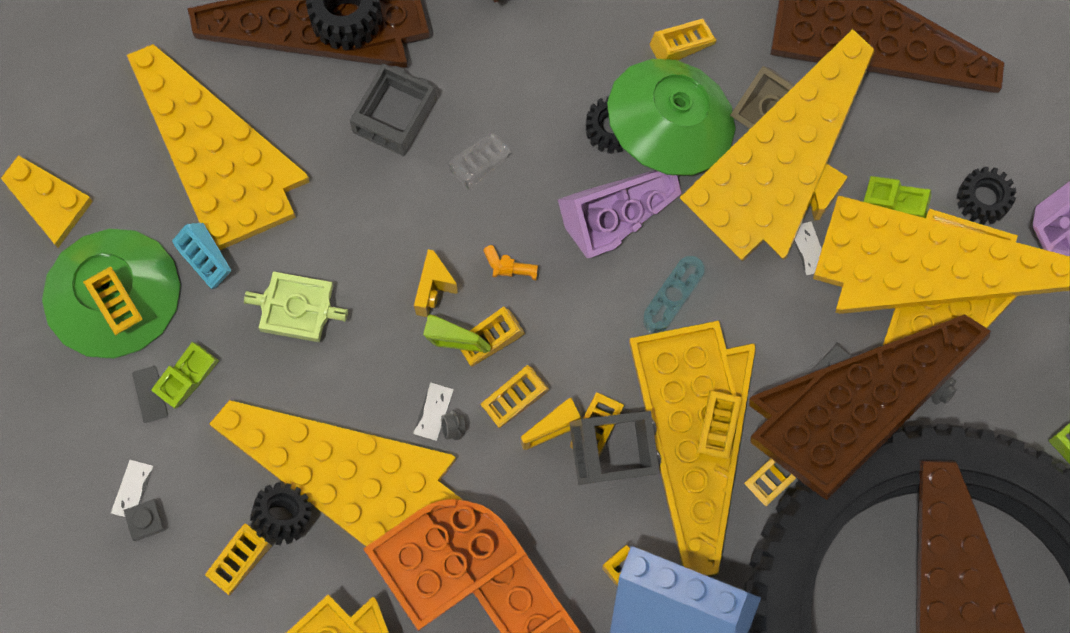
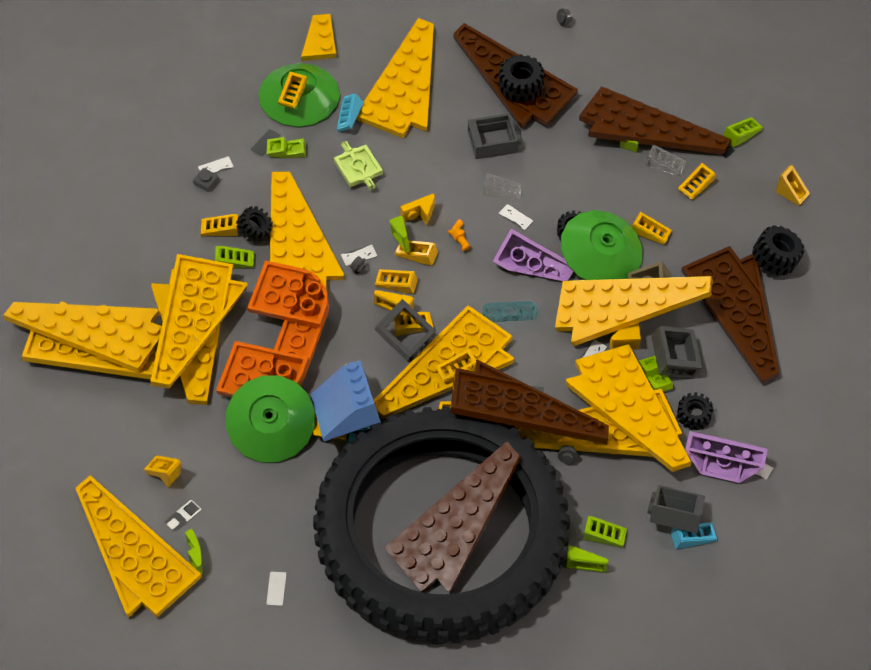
camera: 50 degrees right, 15 degrees down
none -> lime slope [215,246,254,268]
none -> white sticker [499,204,533,230]
none -> dark grey window [651,326,702,379]

